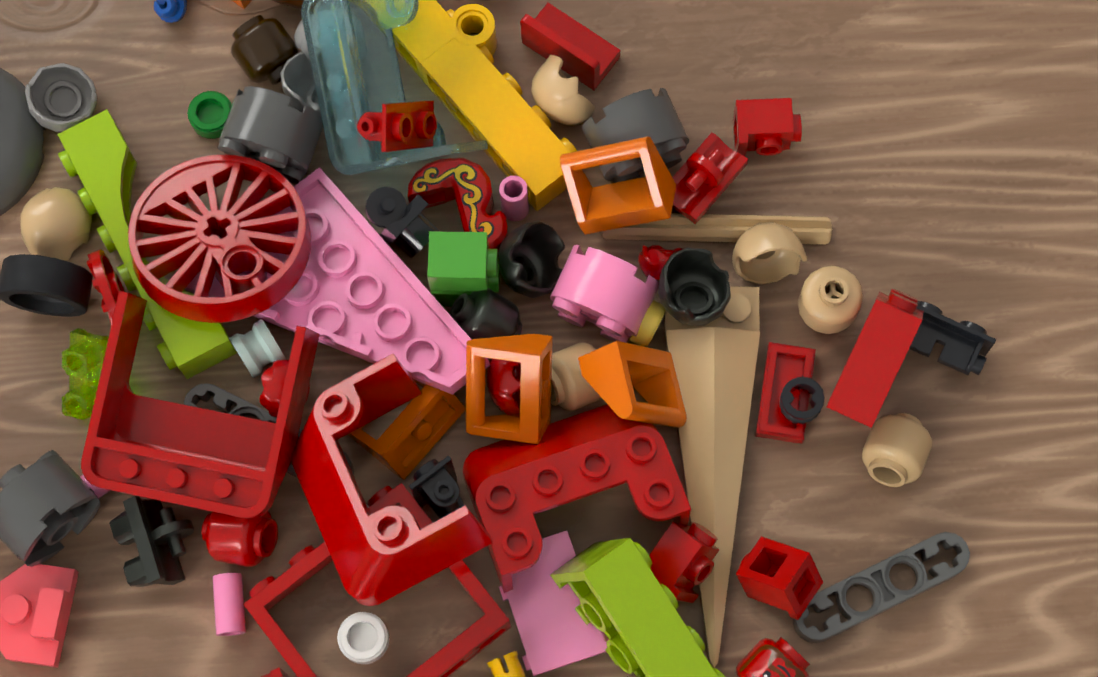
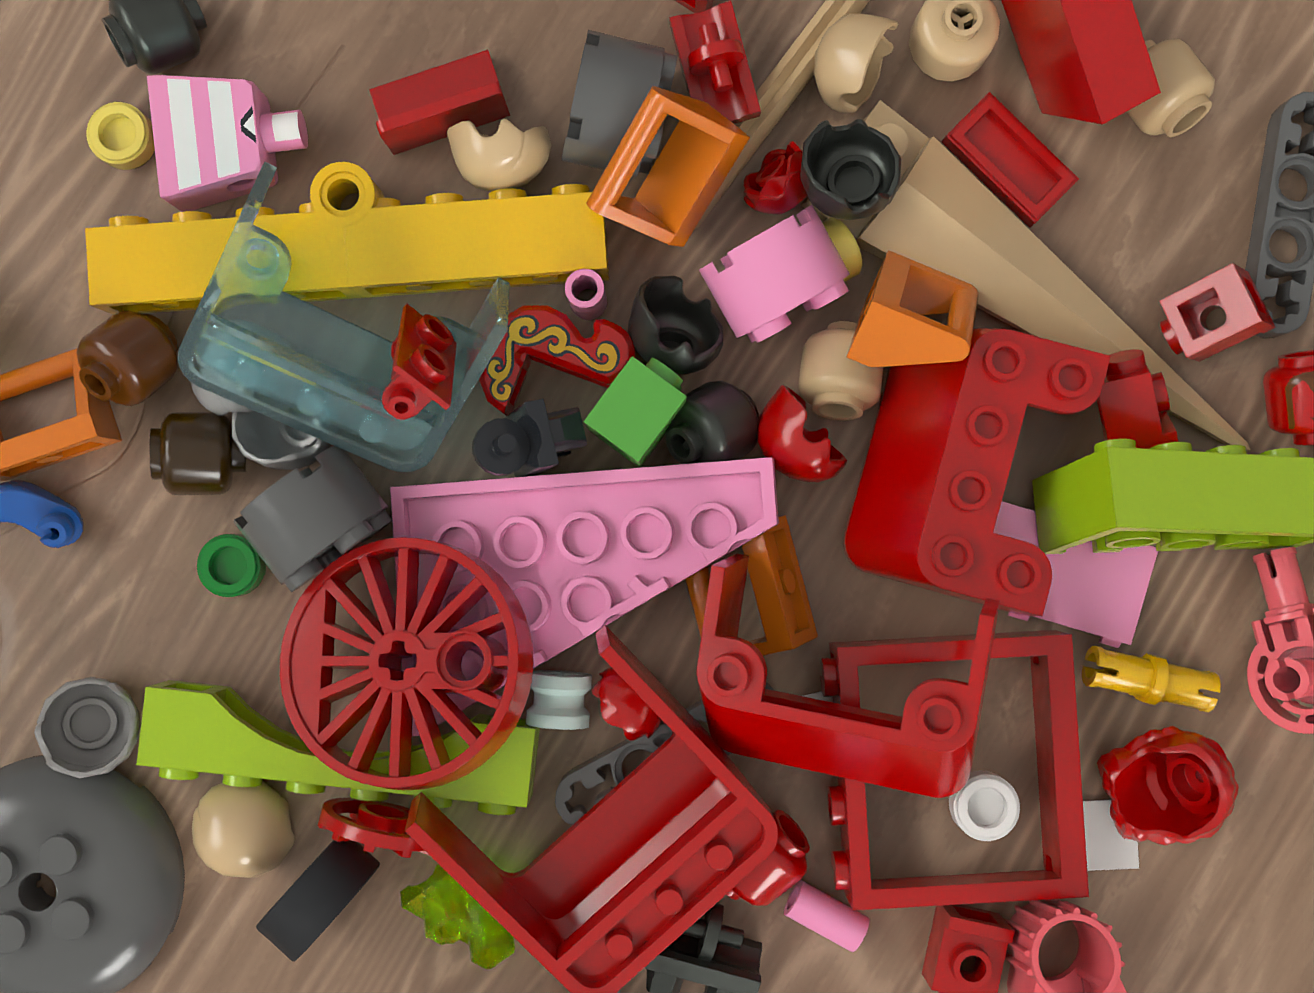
camera: 55 degrees left, 15 degrees up
black hinge [409,455,464,519] -> none
orange tile [466,334,553,444] -> none
black bush [779,377,825,424] -> none

